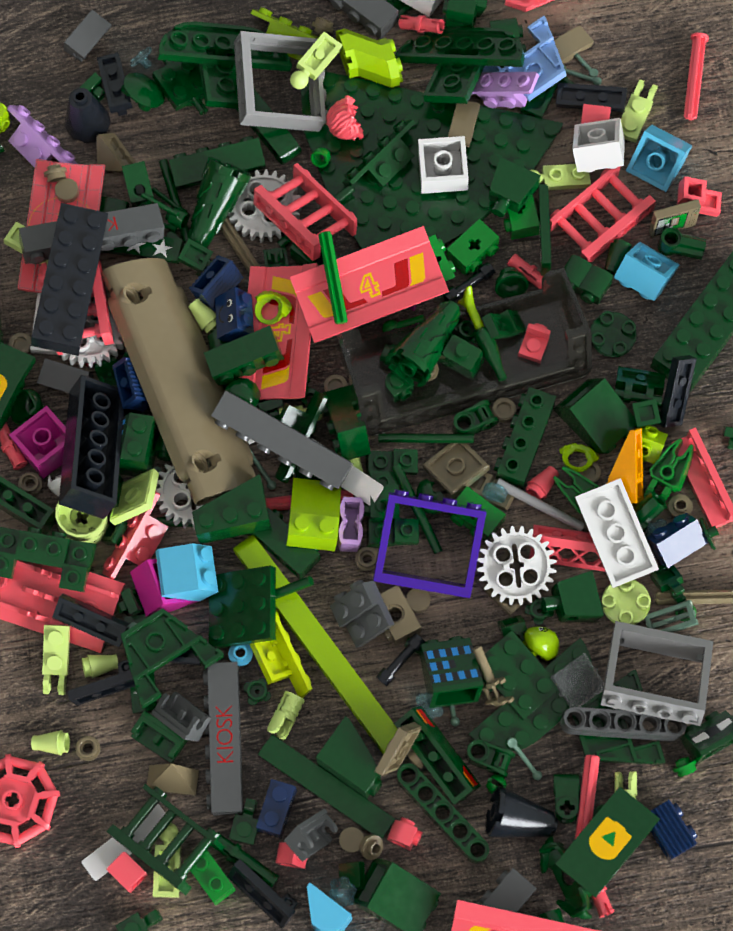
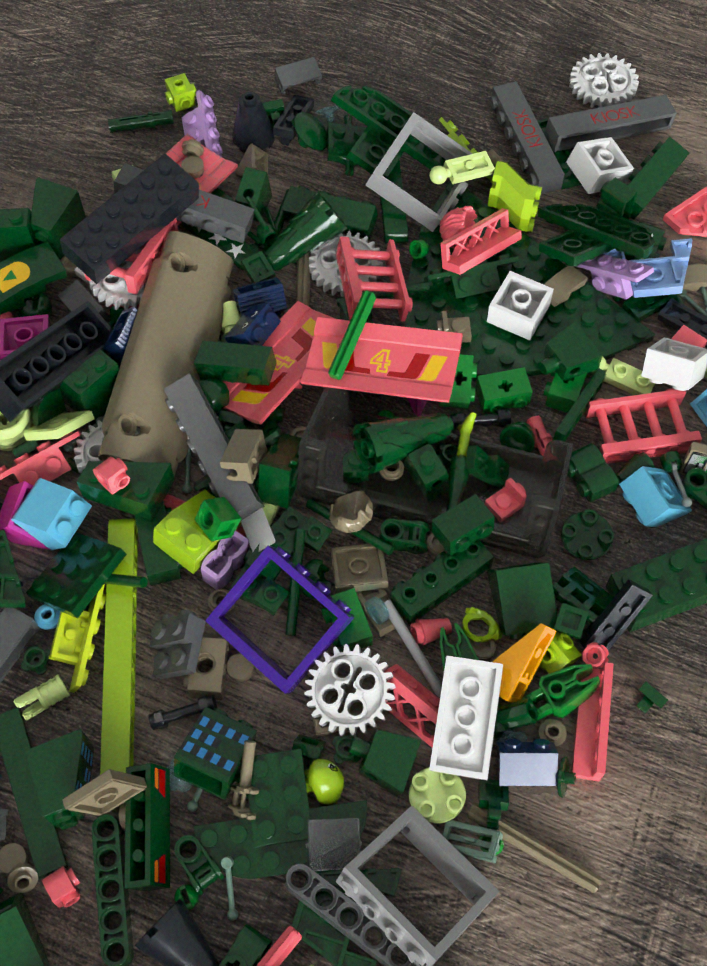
camera: 30 degrees right, 10 degrees down
lime piece [255,291,292,325] -> none
dark green tile [263,247,289,267] -> none
coral pin [398,15,445,34] -> none
none -> coral plate [93,456,130,495]
none -> green brick [194,497,242,541]
none -> dark tan hinge [220,429,267,484]
none -> dark tan hair [329,490,373,533]
none -> dark green brick [432,494,494,556]
none -> dark tan bracket [436,311,472,342]
none -> coral fence [441,208,522,275]
none -> coral plate [582,642,609,670]
none -> hinge [660,451,692,507]

